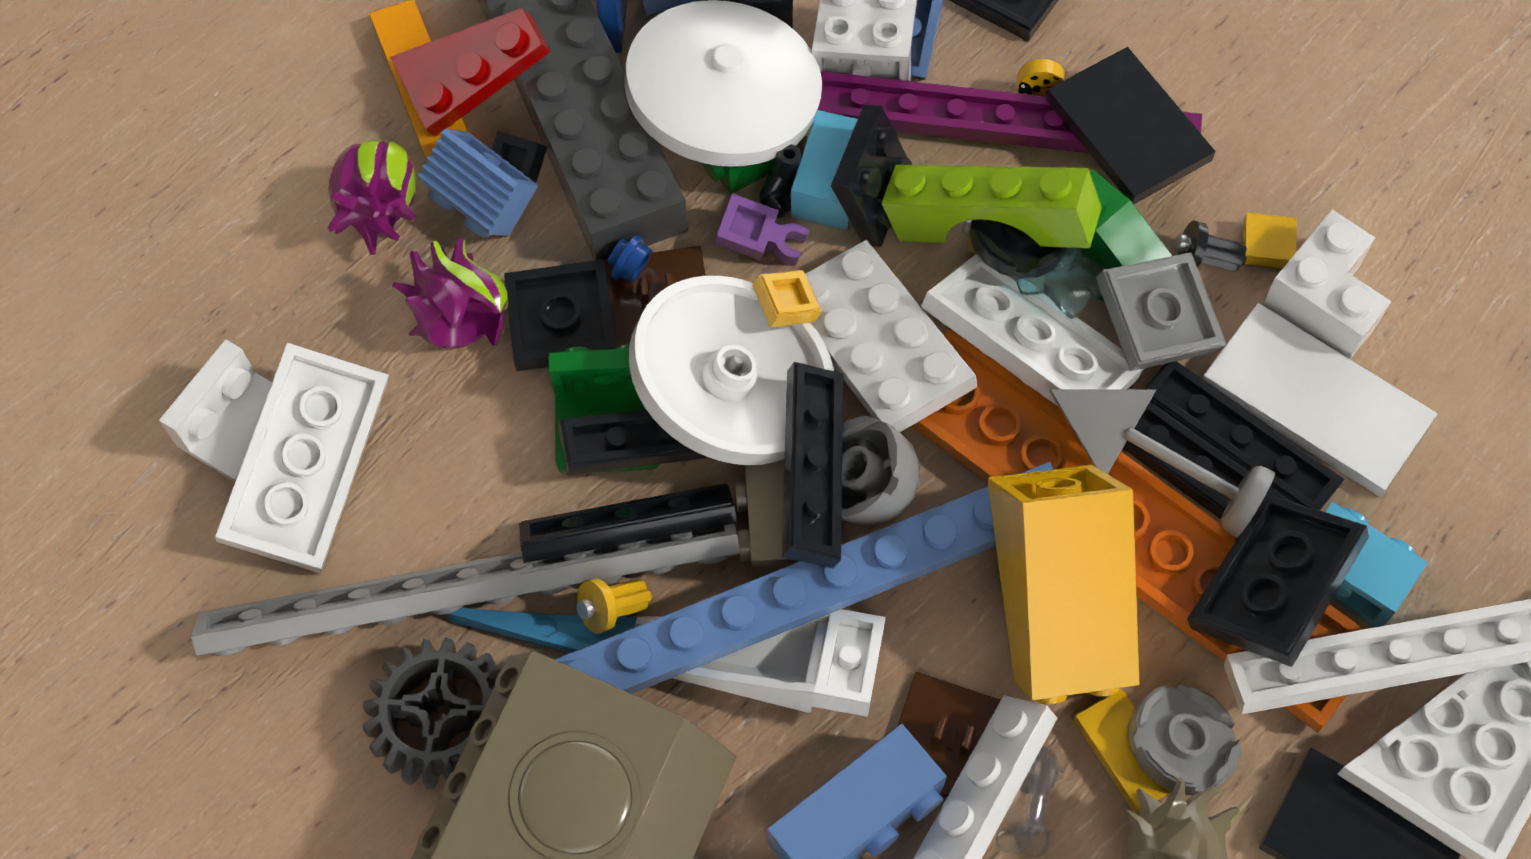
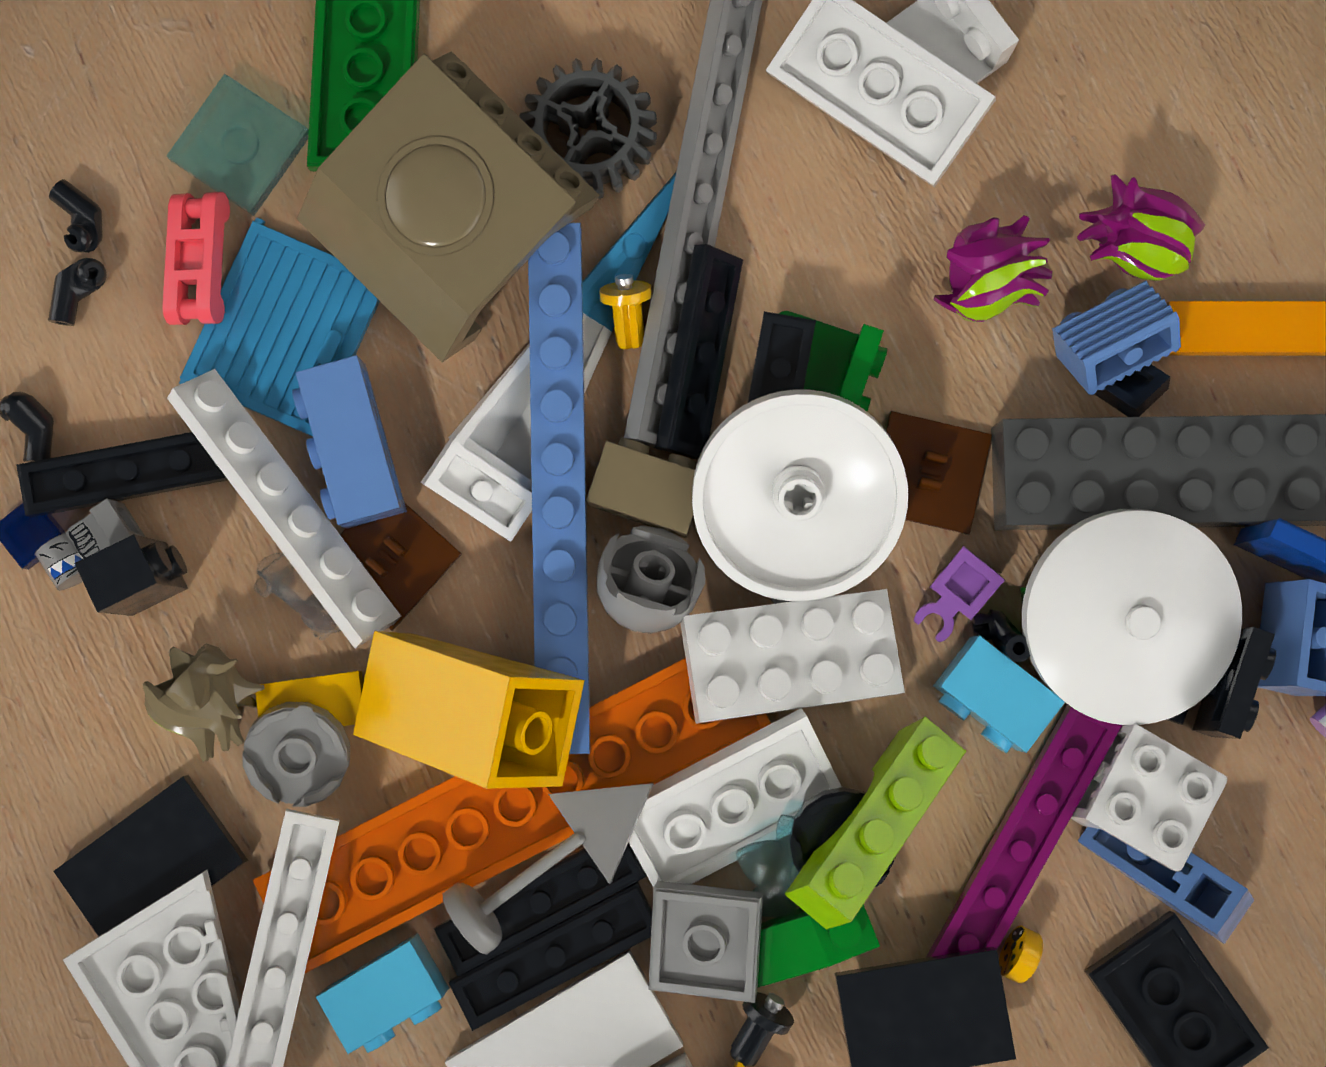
camera: 115 degrees right, 20 degrees up
red wing [390,8,551,136] -> none
black plate [504,259,617,371] -> none
blue plate [607,234,652,284] -> none
yellow tile [752,270,822,328] -> none
black tile [782,362,843,568] -> none
black plate [831,105,912,247] -> none
black tile [1187,493,1369,667] -> none

